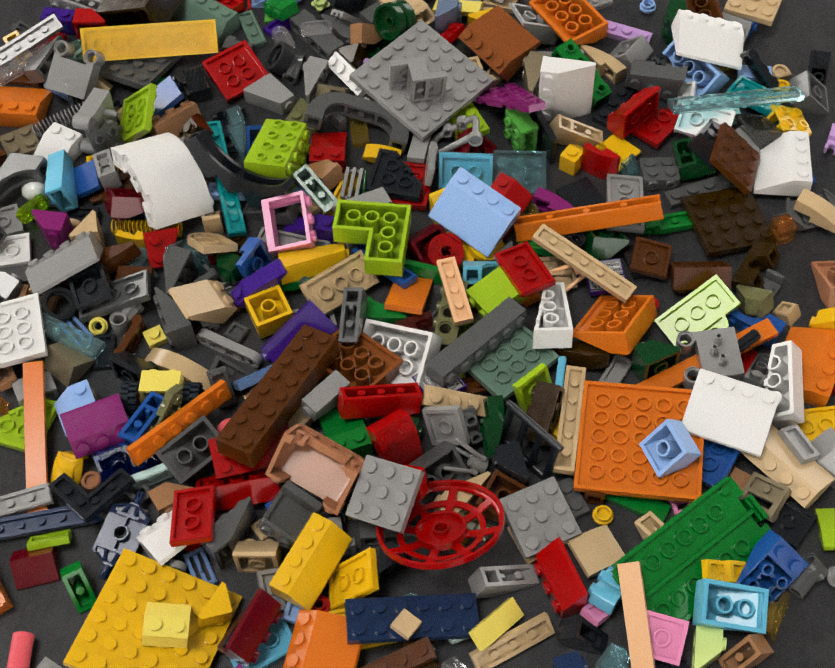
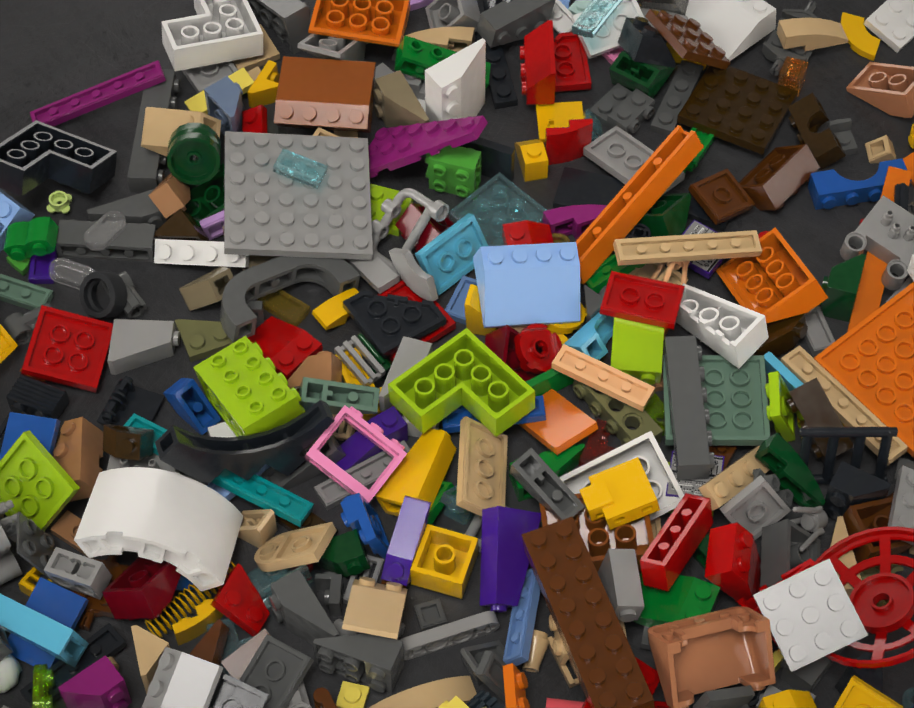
camera: 50 degrees left, 0 degrees up
clear light blue slope [226,105,247,161] -> none
light grey slope [302,56,330,104] -> none
light grey tile [330,9,364,24] -> none
light grey bracket [388,56,447,102] -> none
tan slope [549,114,603,146] -> none
plate [654,274,741,346] -> none
olive slope [736,284,774,318] -> none
none -> clear light blue plate [273,148,328,189]
none -> yellow piece [580,457,660,530]

